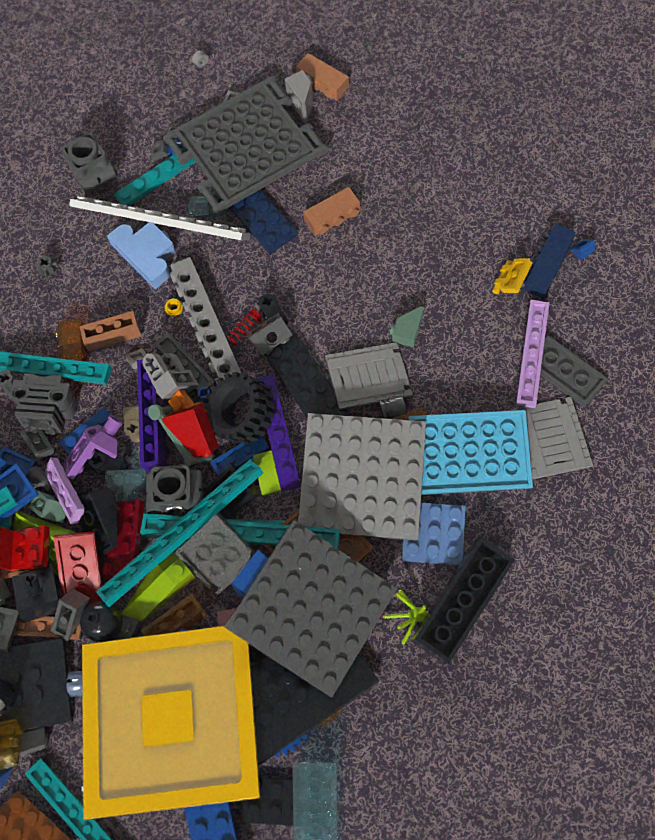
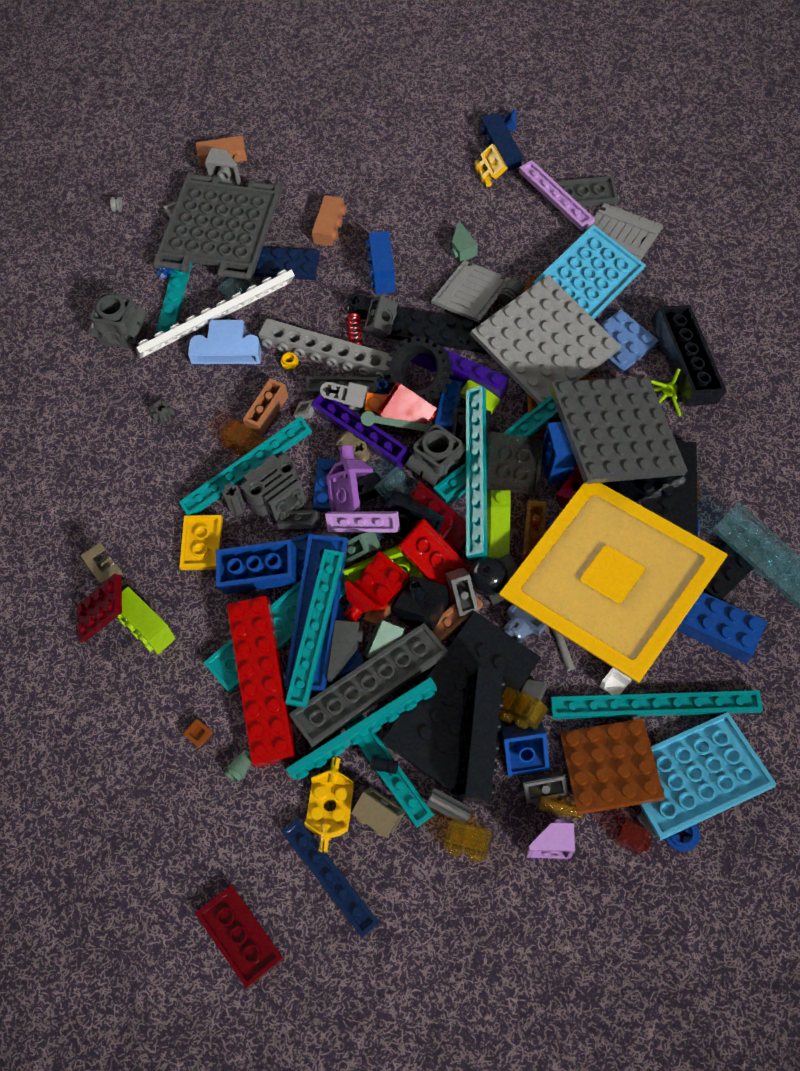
camera: 50 degrees left, 5 degrees down
dark grey tile [151,140,168,160] -> none
none -> blue brick [366,231,396,294]

